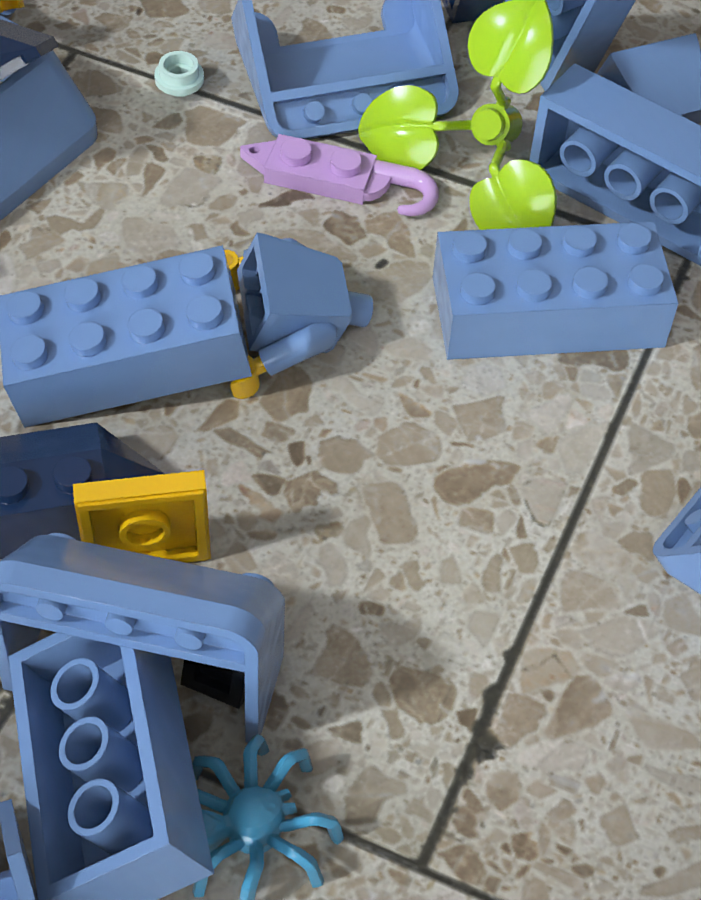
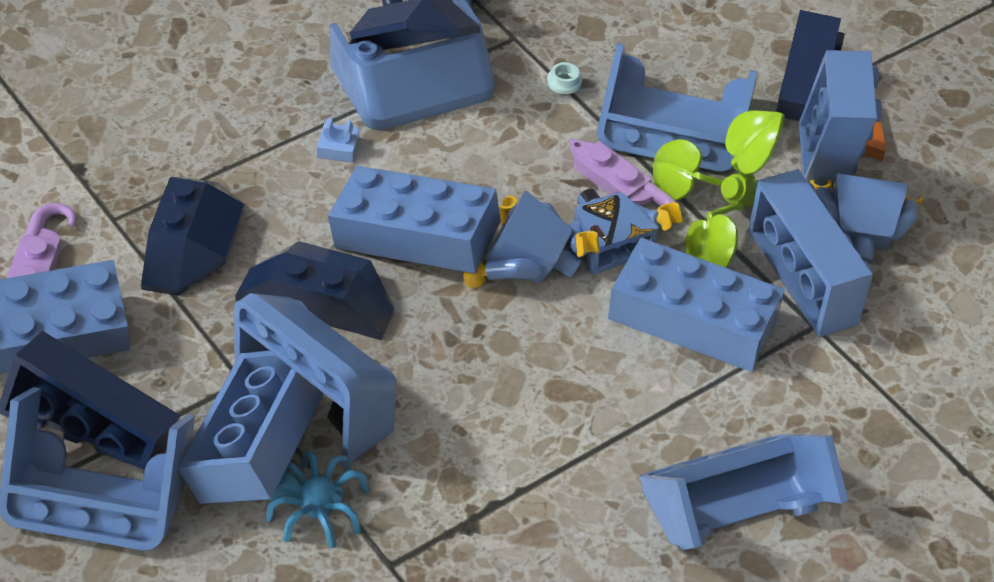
camera: 30 degrees right, 5 degrees down
yellow plate [73,470,211,563] -> none
none -> medium blue torso [566,188,683,275]

